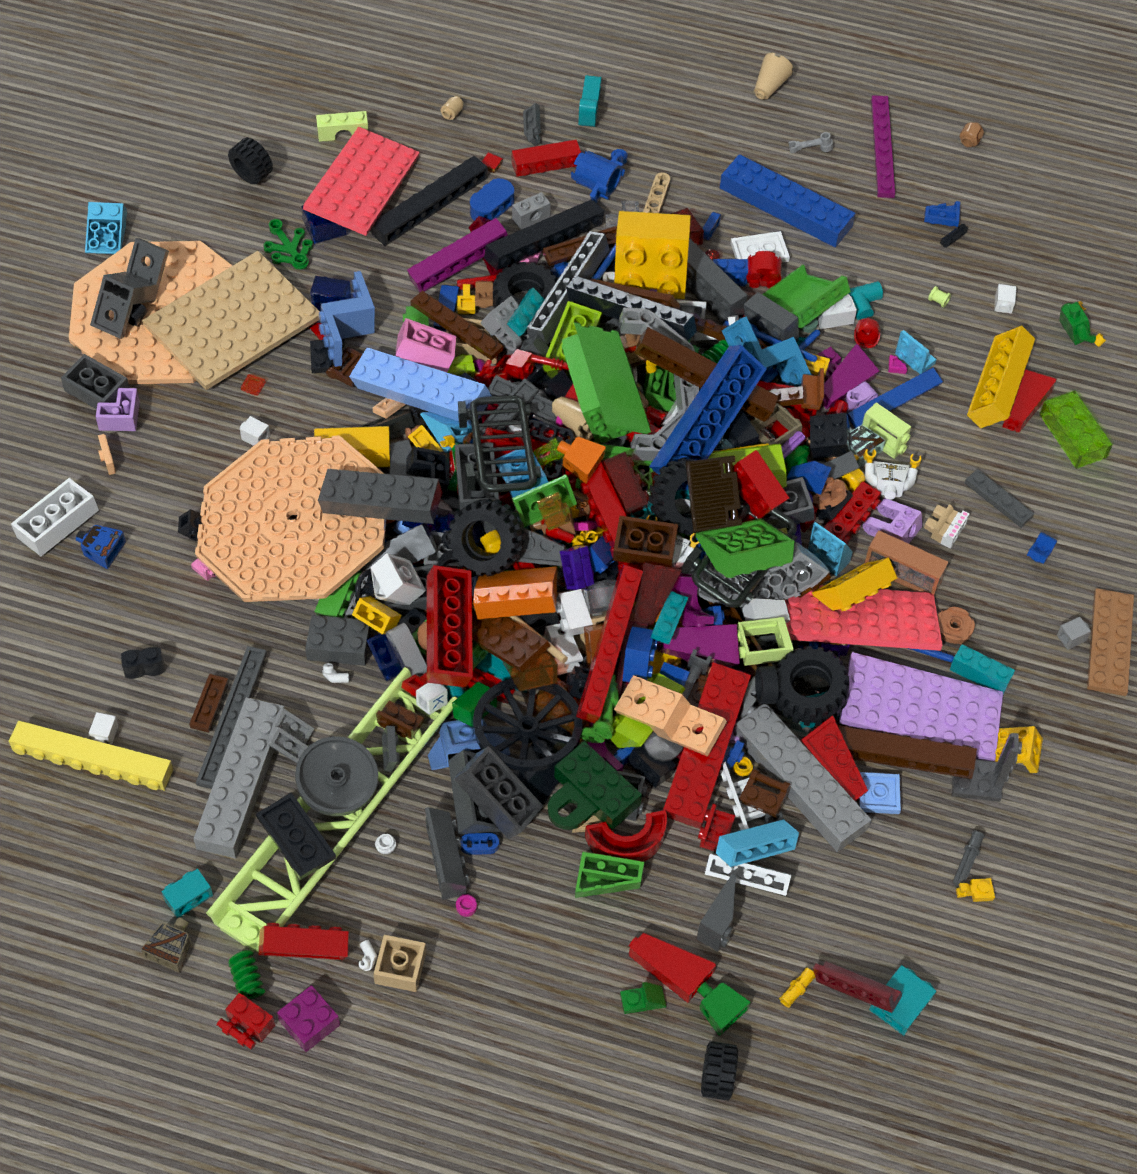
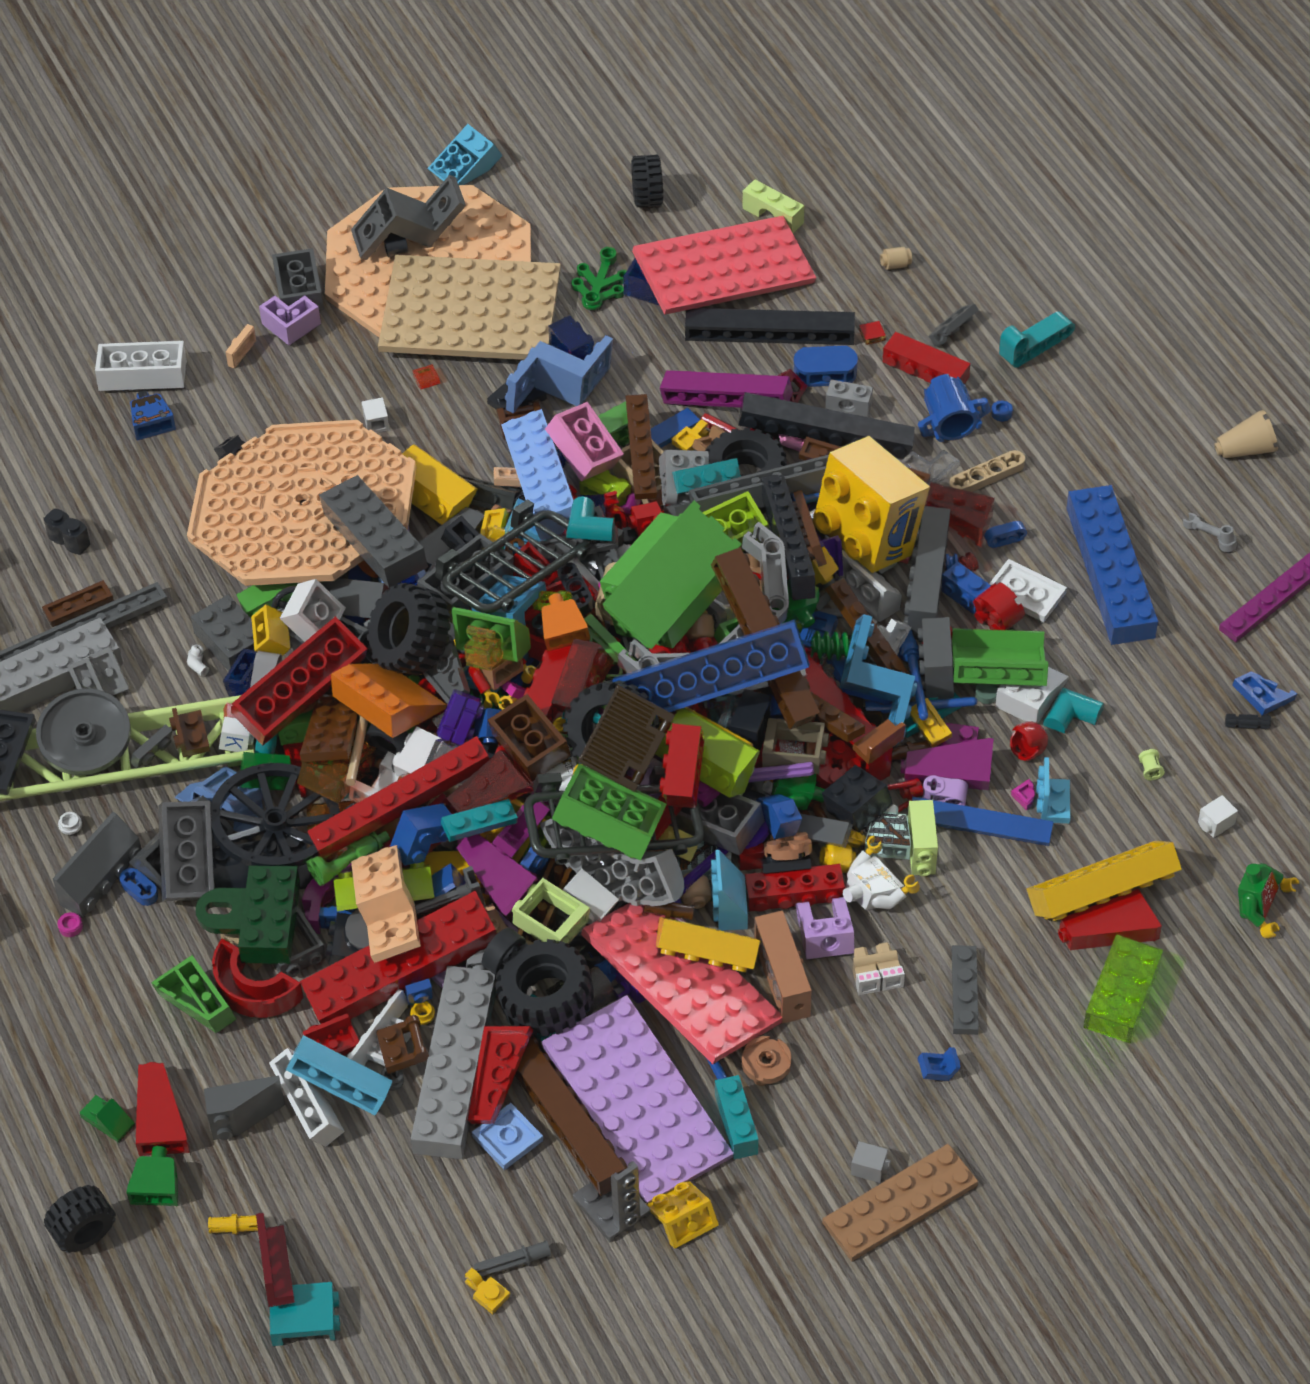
camera: 50 degrees right, 5 degrees down
none -> teal brick [566,496,615,541]

